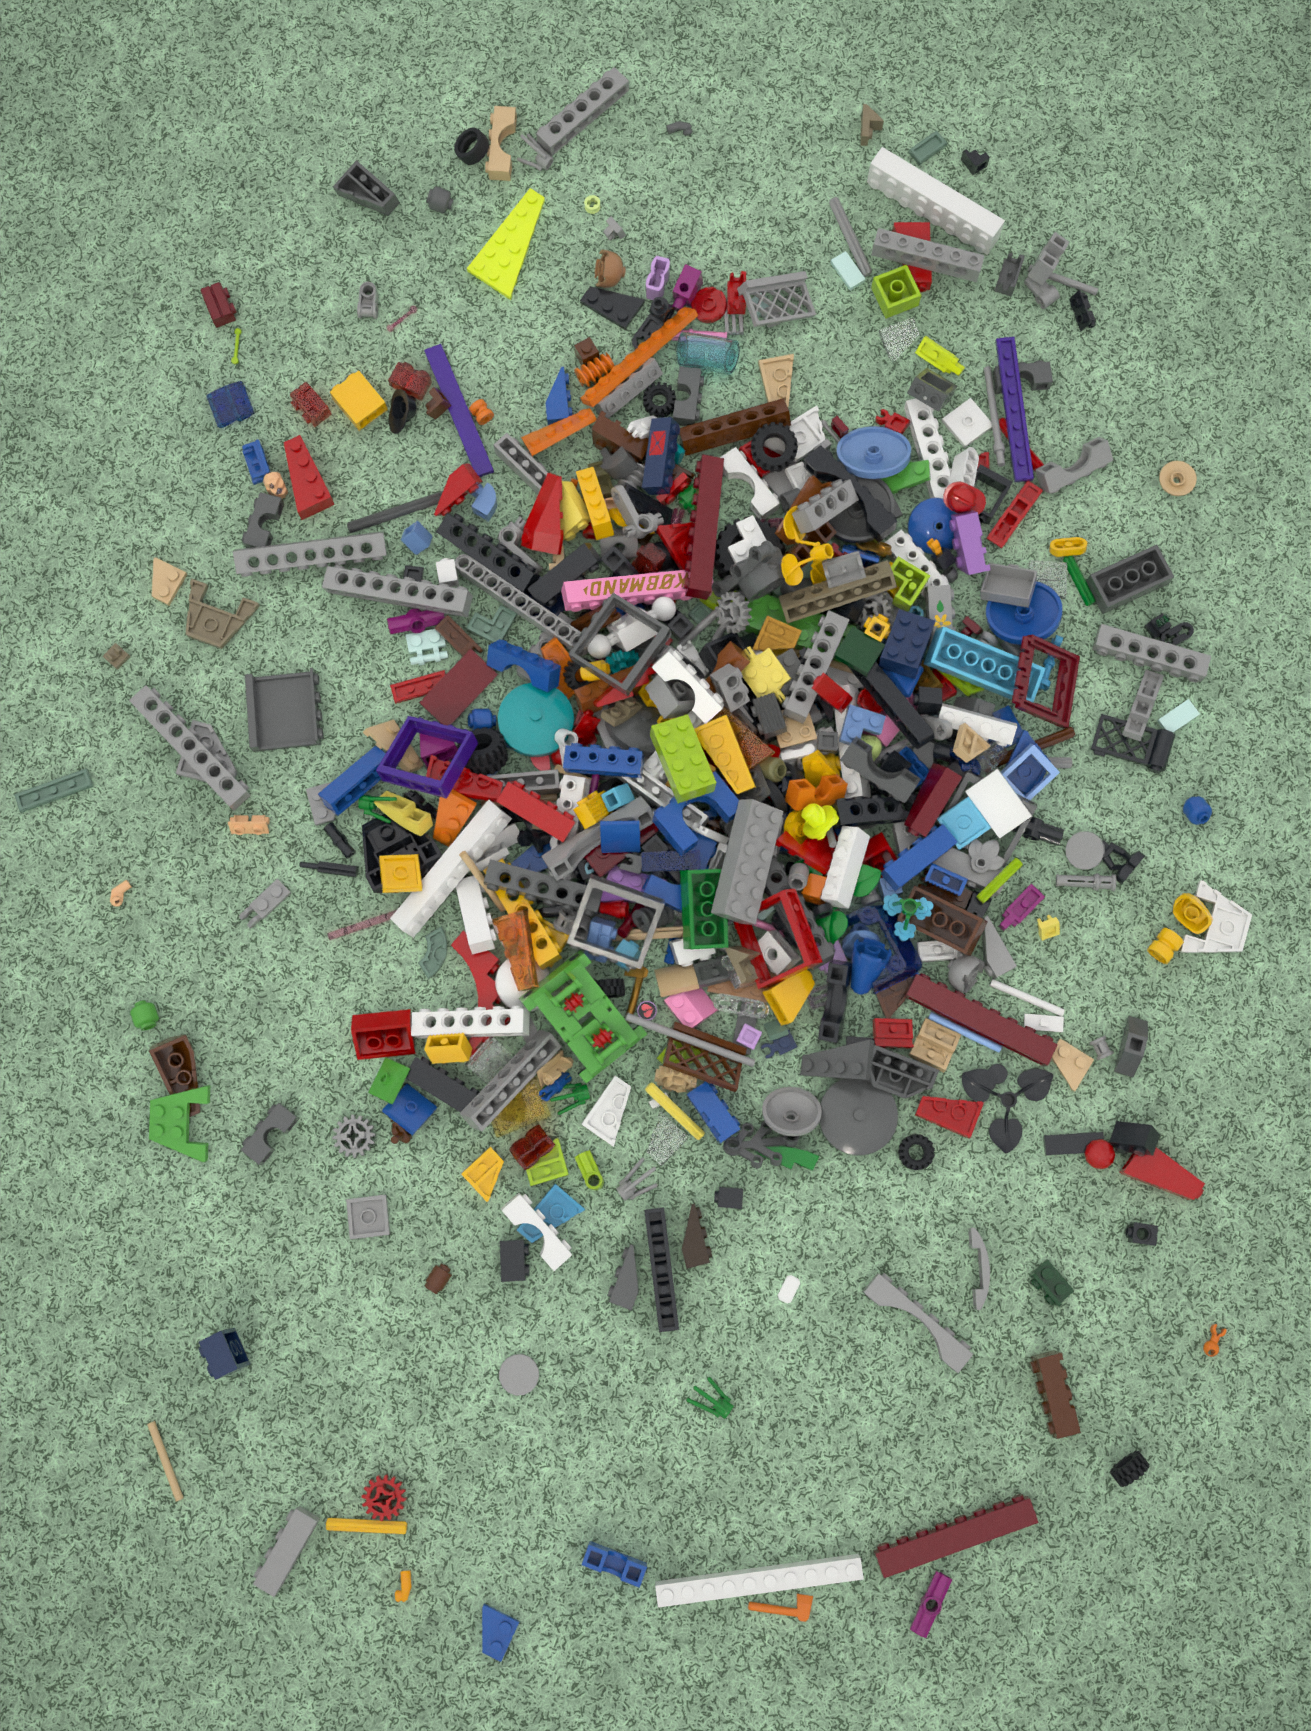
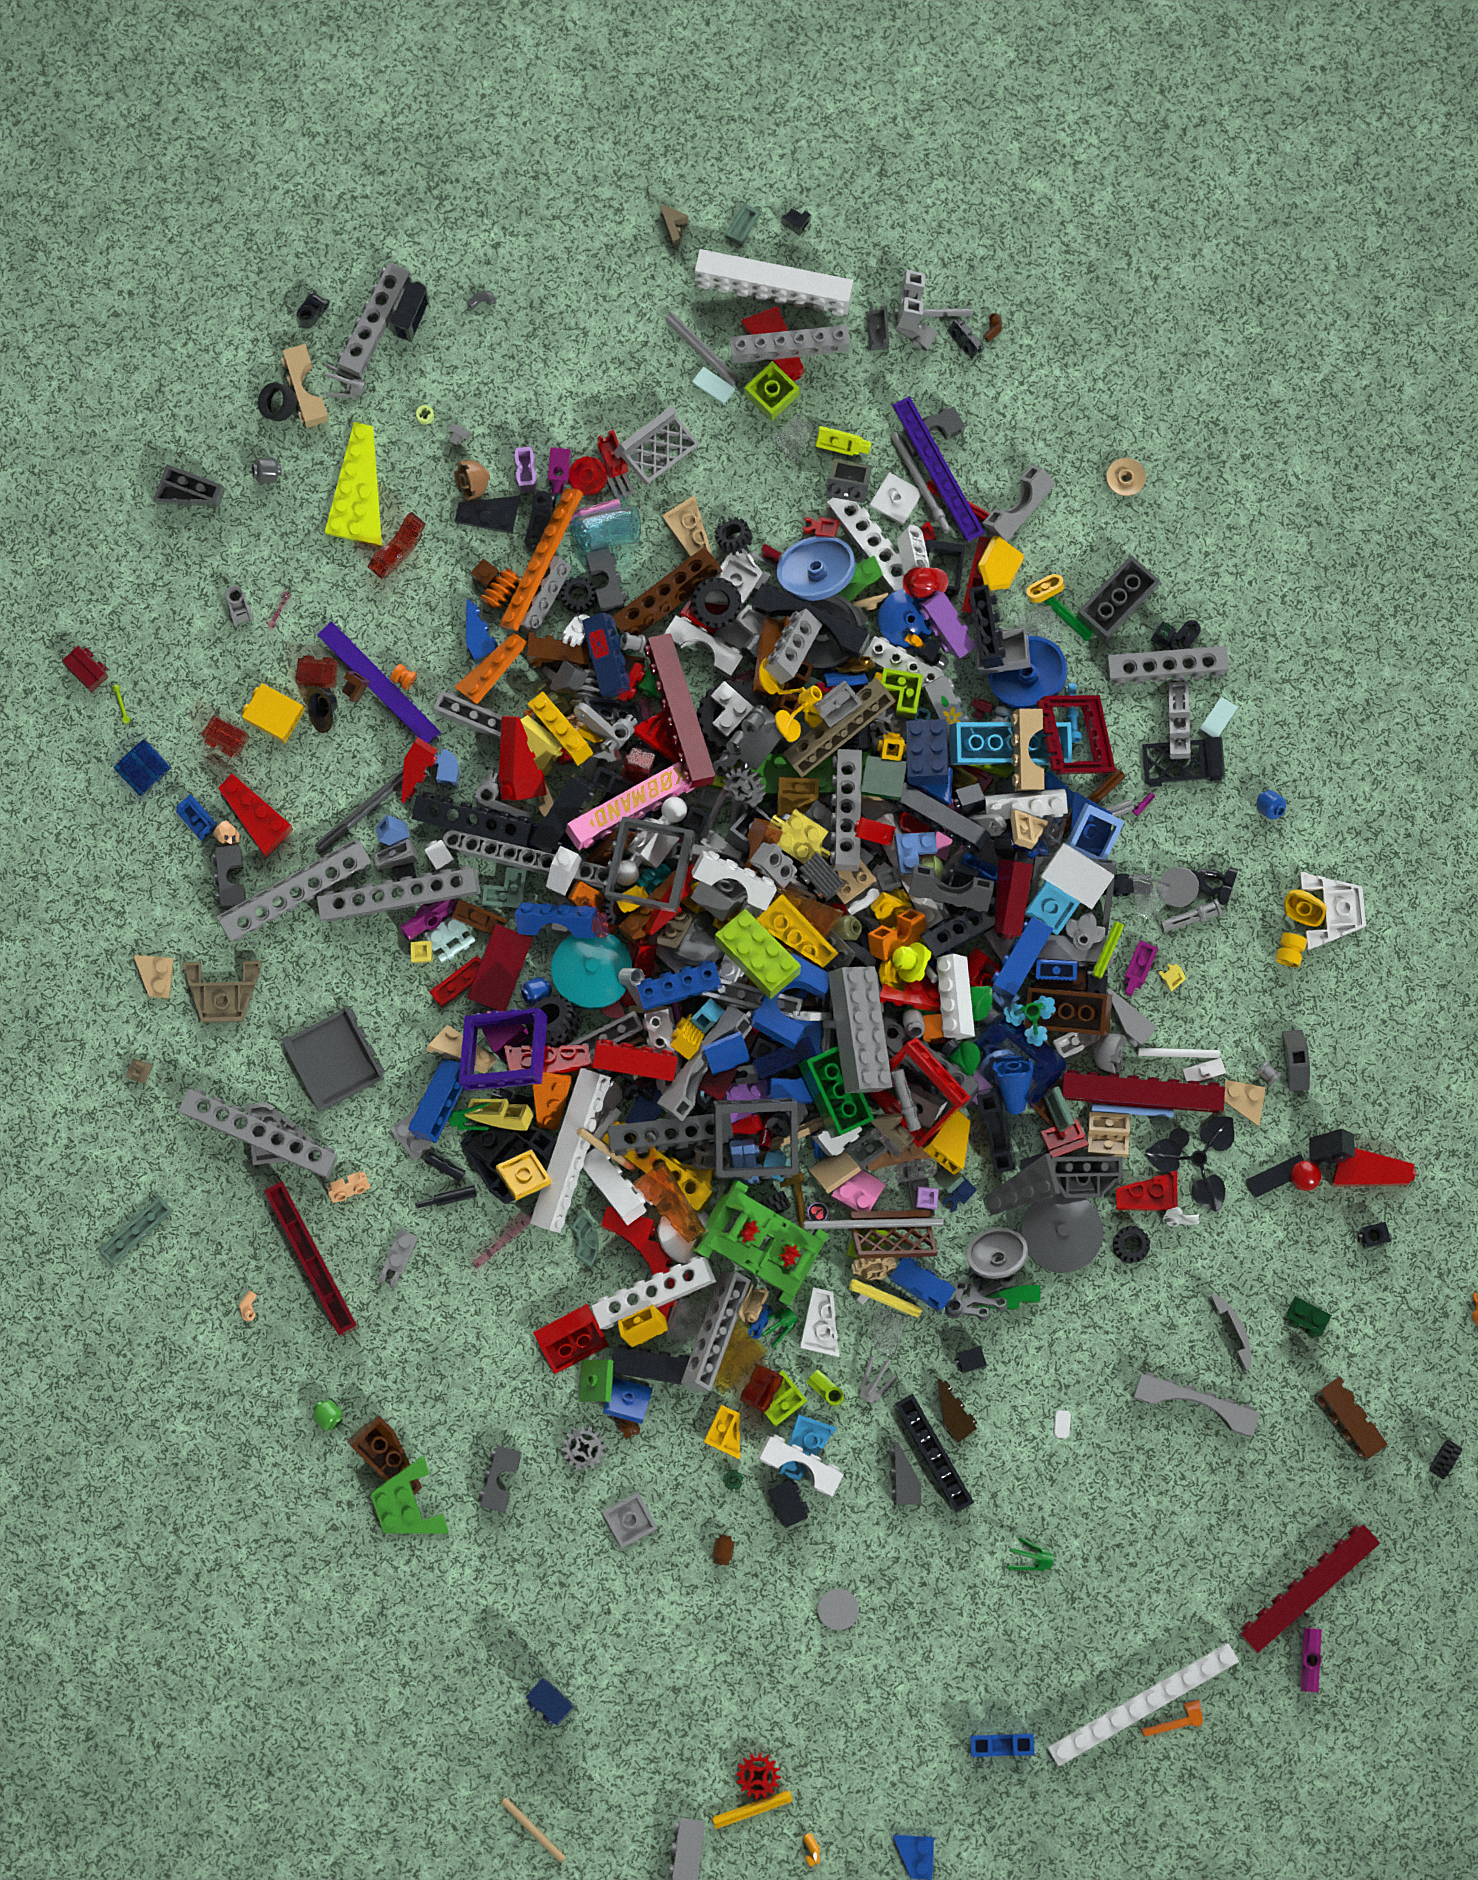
camera: 25 degrees left, 0 degrees up
none -> dark red brick [264,1181,359,1337]
none -> black piece [297,290,330,329]
none -> clear red arch [367,512,426,579]
none -> light grey slope [373,839,418,870]
none -> black window [390,281,429,342]
none -> light yellow tile [411,941,433,963]
none -> white slope [546,846,583,896]
none -> clear pink tile [592,913,609,938]
none -> light grey bush [620,632,646,653]
none -> black tyre [714,517,753,555]
none -> clear green plate [723,1470,743,1490]
none -> tan dish [851,592,889,611]
none -> light grey pin [890,1069,921,1132]
none -> black brick [969,584,1006,669]
none -> yellow tile [977,535,1024,591]
none -> reddish brown arm [983,313,1002,343]
none -> tan arch [1011,709,1044,791]
none -> sand green tile [1043,1087,1075,1132]
none -> magenta pin [1132,792,1155,816]
none -> clear wing [1133,872,1170,921]
none -> white plate [1163,1207,1199,1226]

